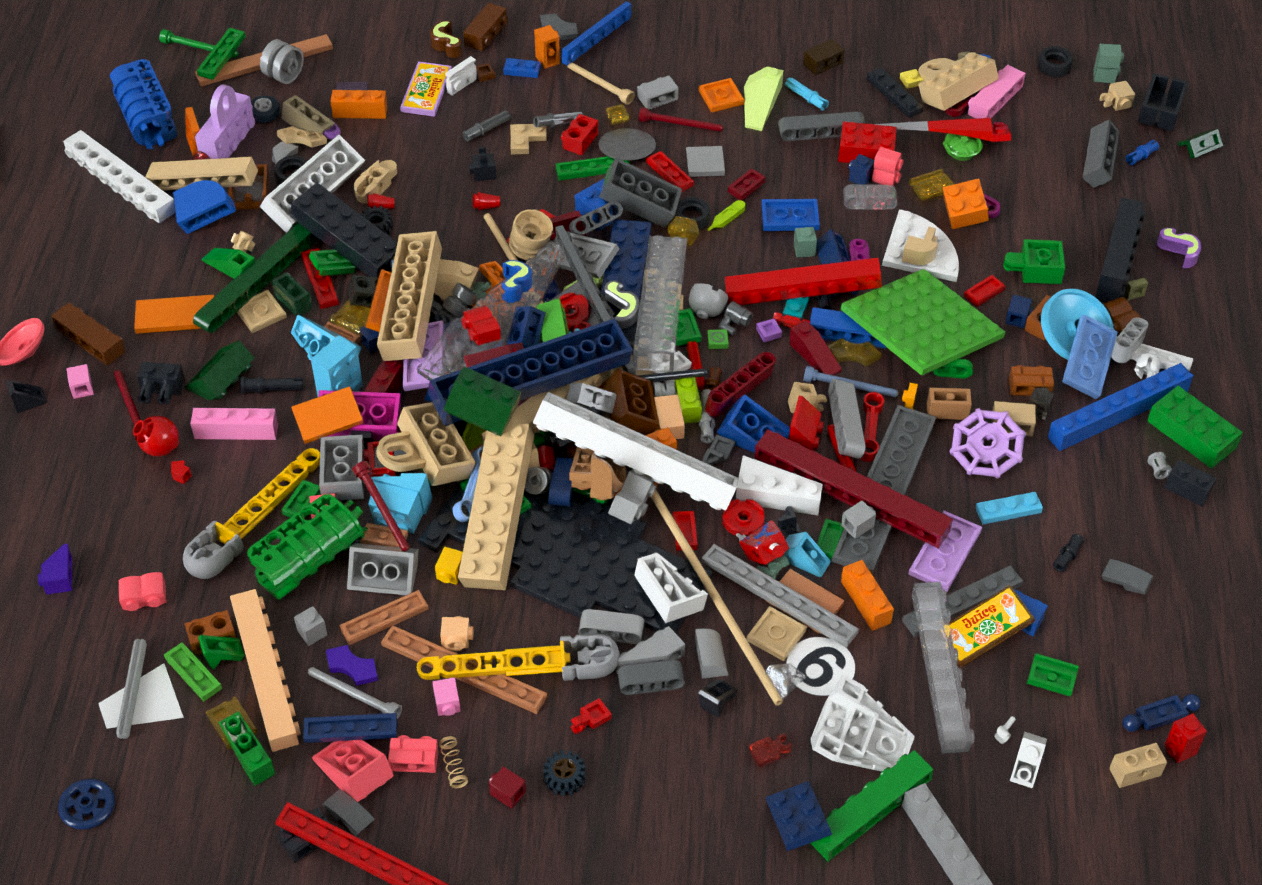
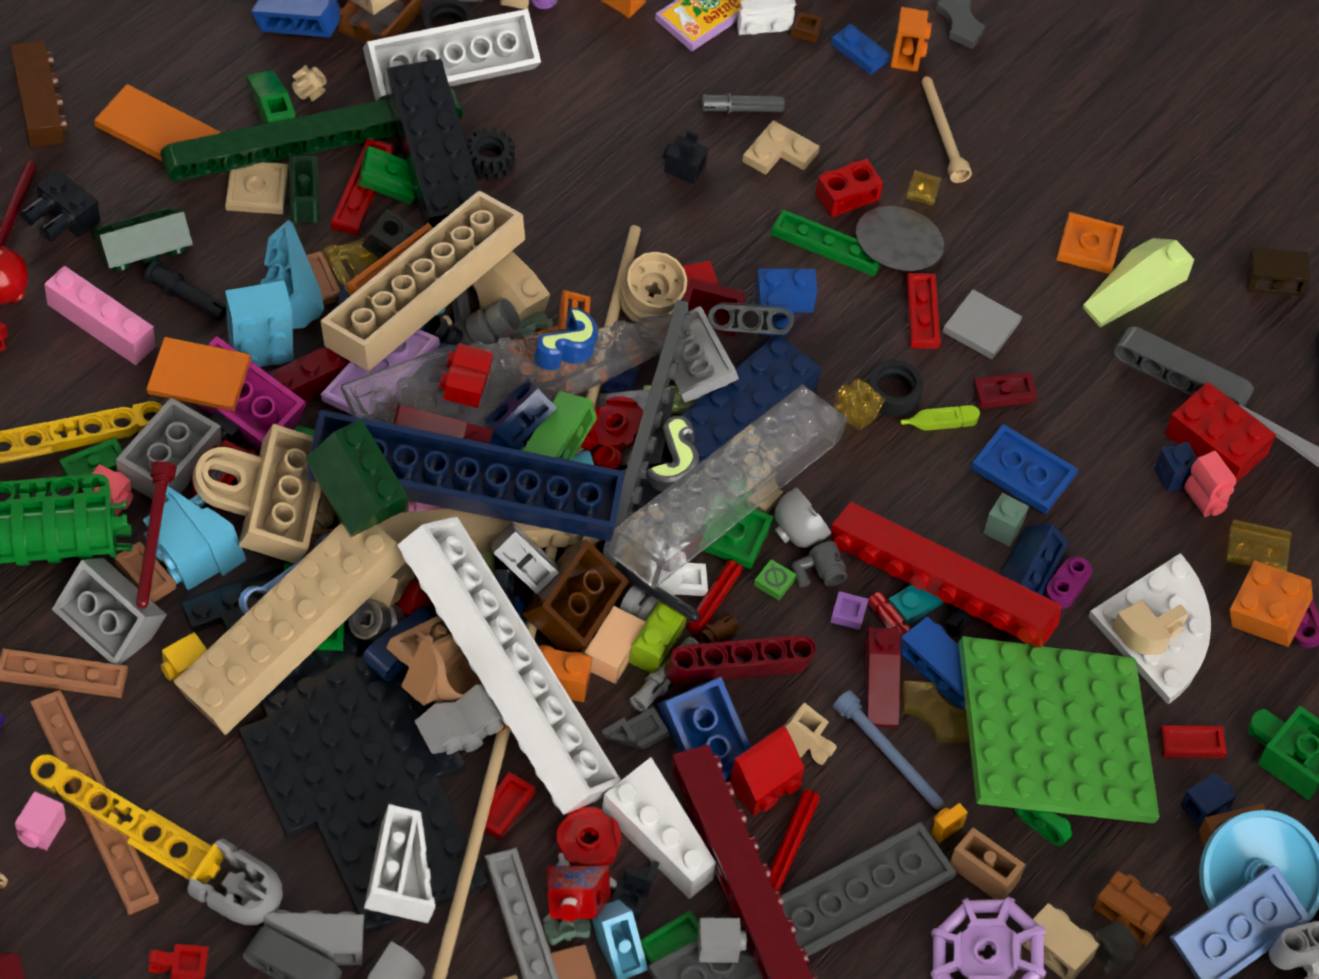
camera: 30 degrees right, 5 degrees up
tan piece [354,160,397,203] -> none
red cone [367,193,394,210] -> none
light nougat brick [441,616,474,651] -> none
red cone [473,192,500,210] -> none
dark grey axle [533,112,583,128] -> none
blue plate [562,1,632,66] -> none
light grey beam [578,609,644,644] -> none
dark grey brick [599,158,682,228] -> none
light grey brick [637,76,678,110] -> none
dark red piece [639,107,724,132] -> none
medium azure axle [785,78,829,111] -> none
light grey beam [828,379,865,459] -> none
clear beam [843,184,898,210] -> none
red piece [860,392,884,462] -> none

